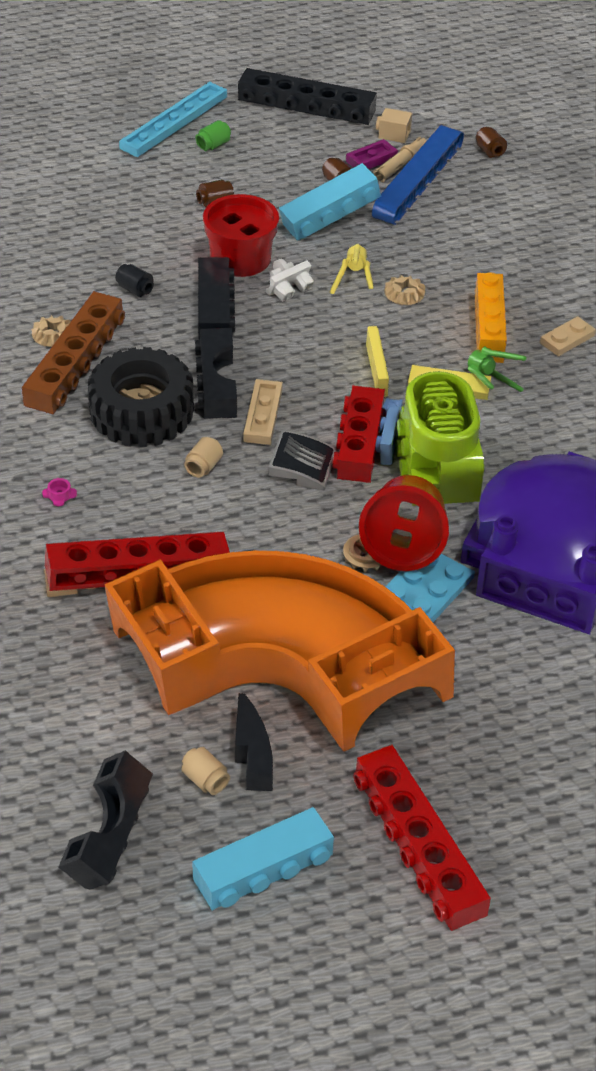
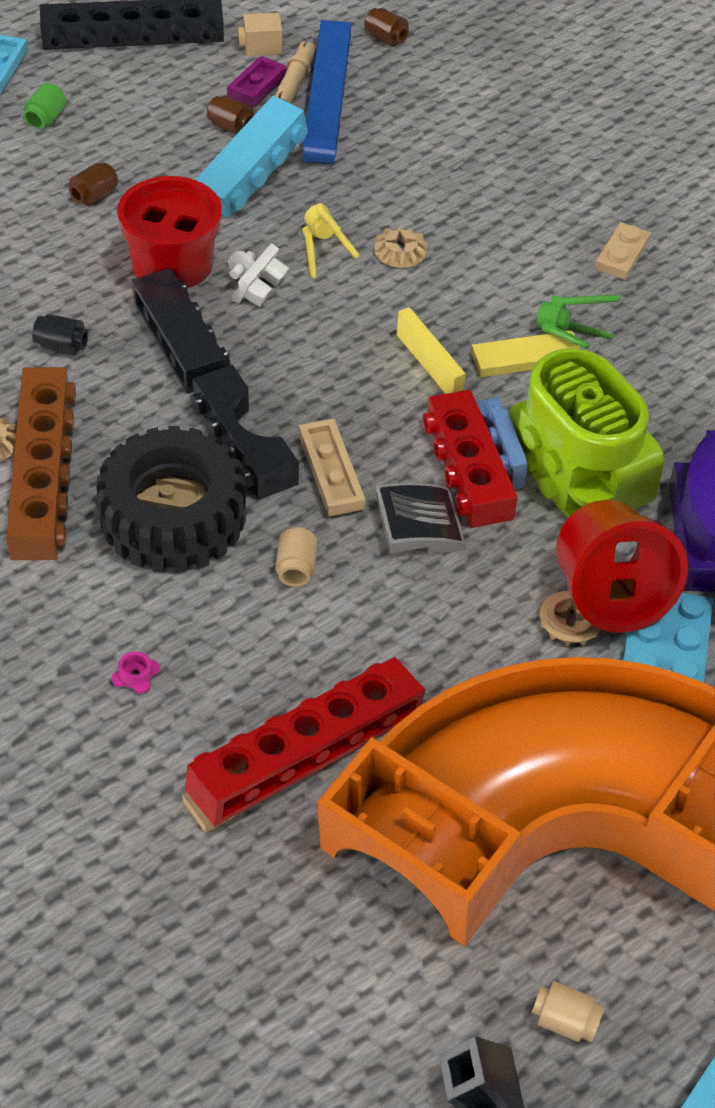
camera: 25 degrees left, 5 degrees up
black slope [235,693,273,791] -> none
light orange brick [475,272,507,363] -> none

